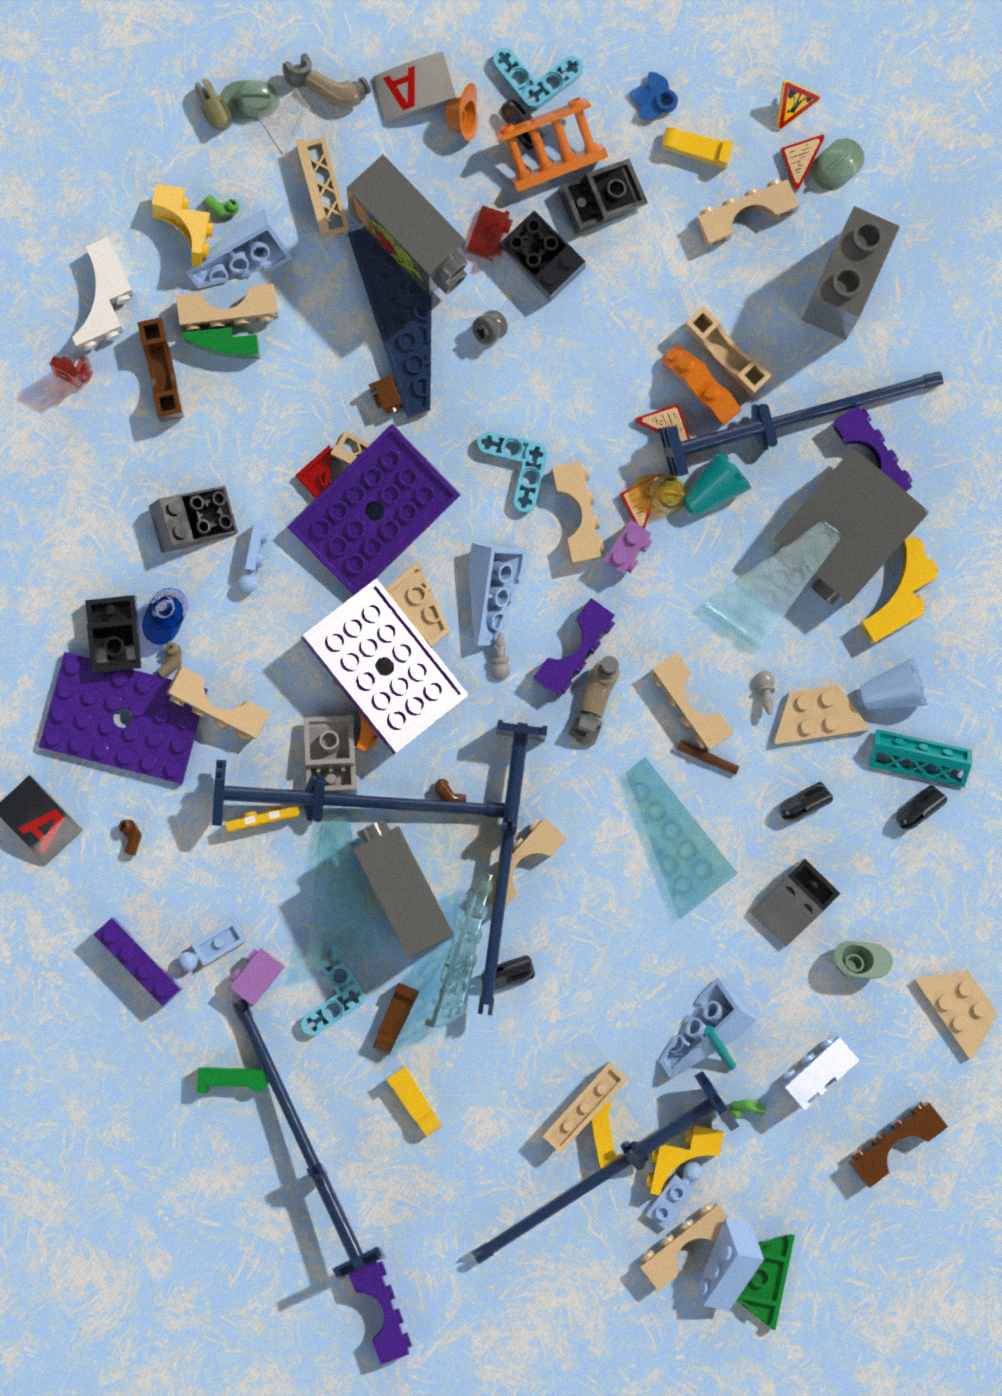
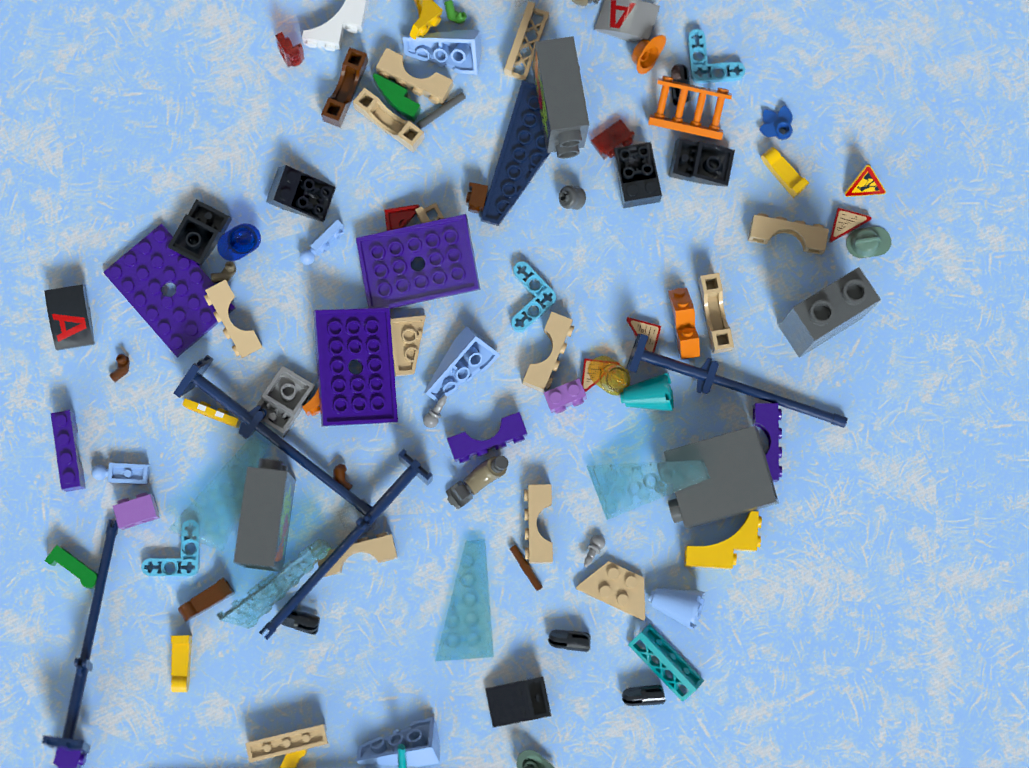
camera: 35 degrees right, 5 degrees down
none -> tan arch [353,88,425,153]
none -> dark grey bar [416,92,466,129]

